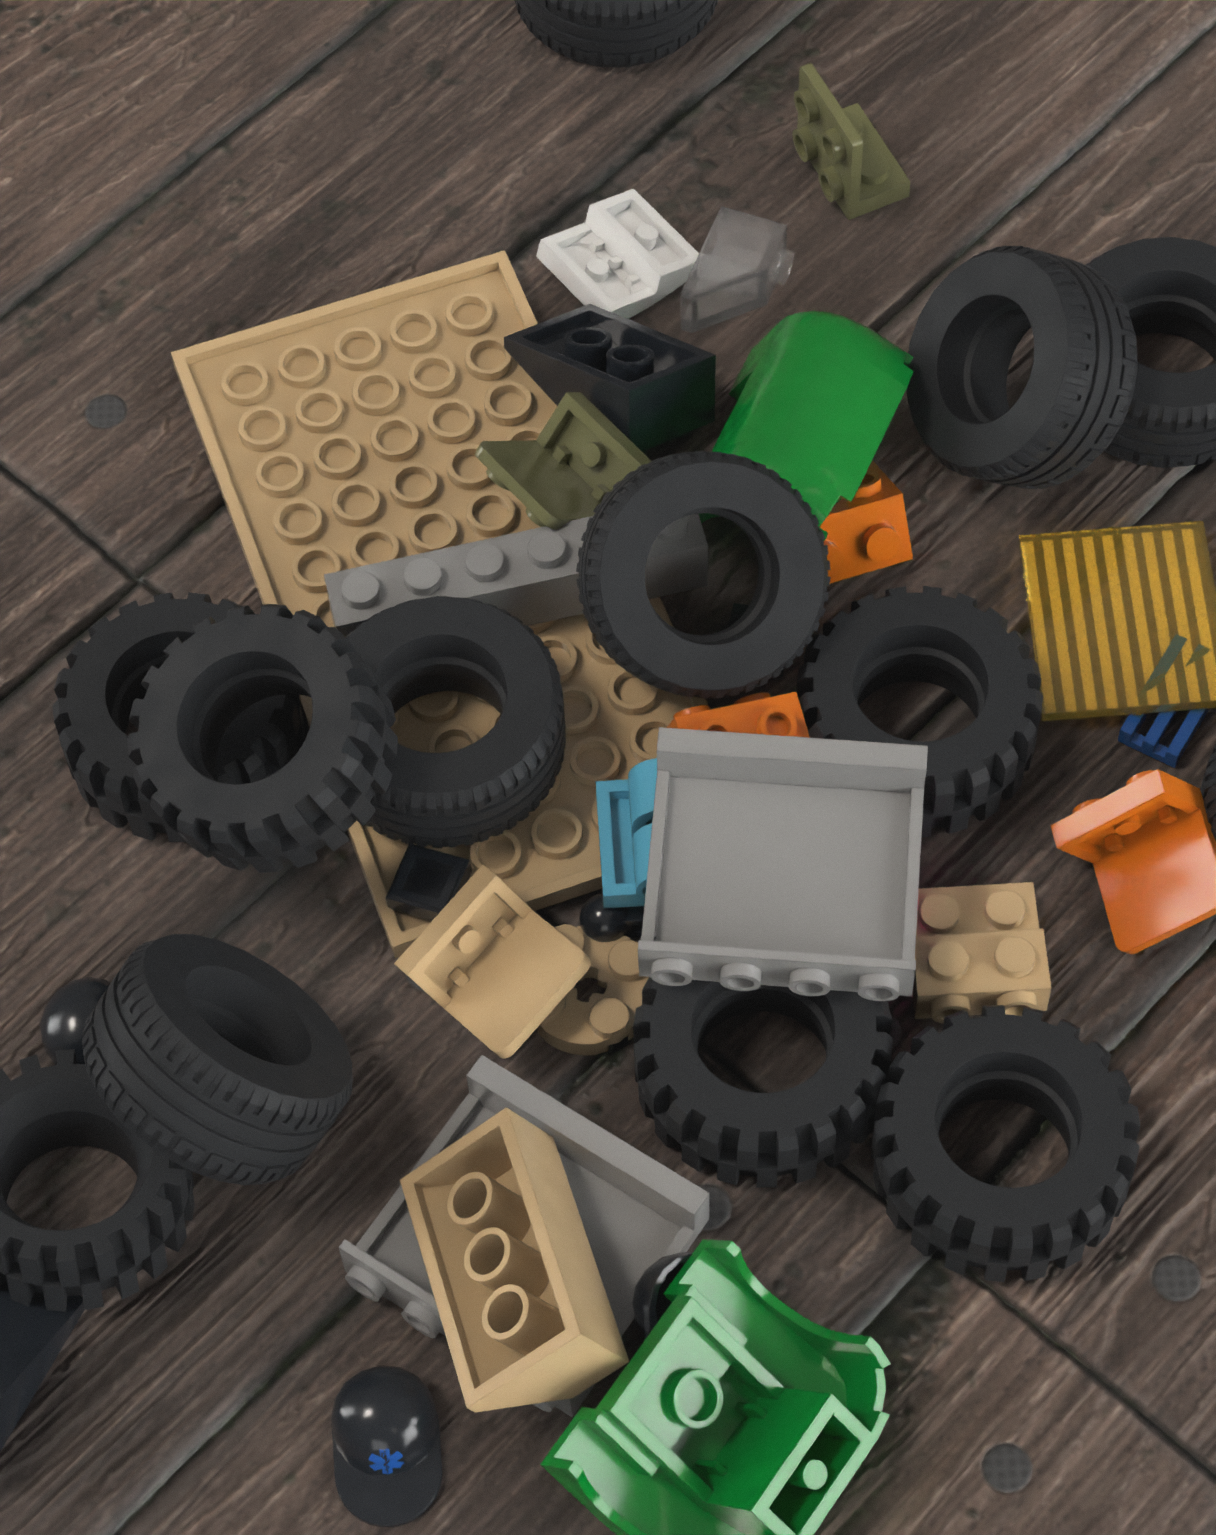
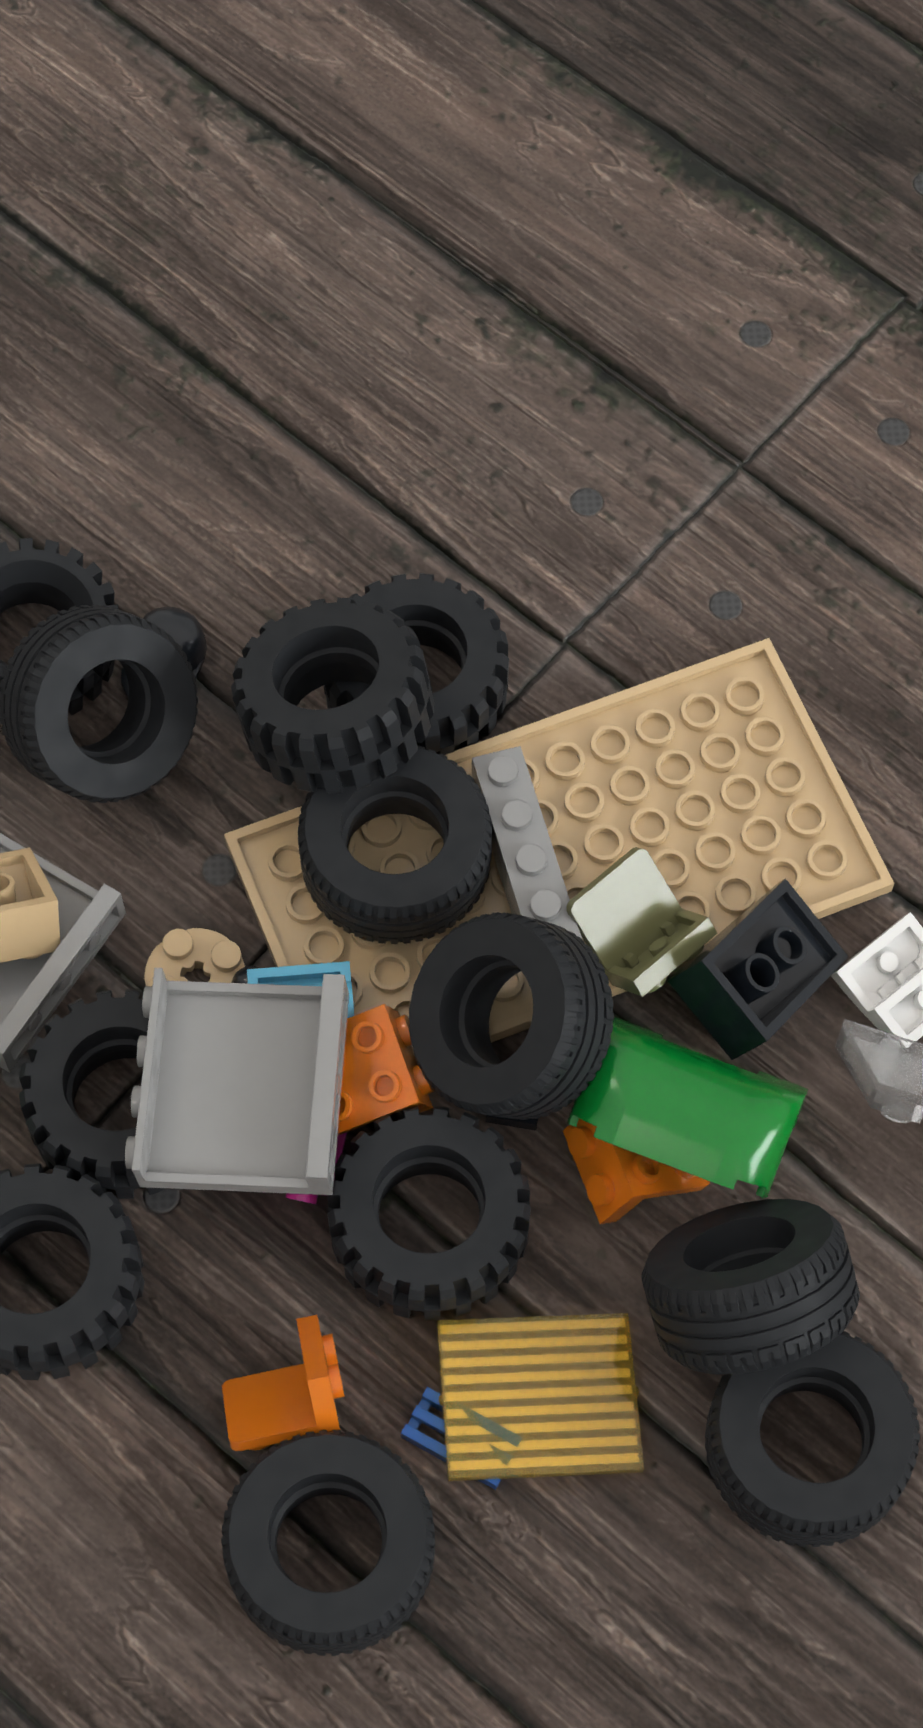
camera: 85 degrees right, 5 degrees up
black tile [386,843,472,921] -> none
tan bracket [394,865,591,1059] -> none
tan plate [912,882,1051,1023] -> none

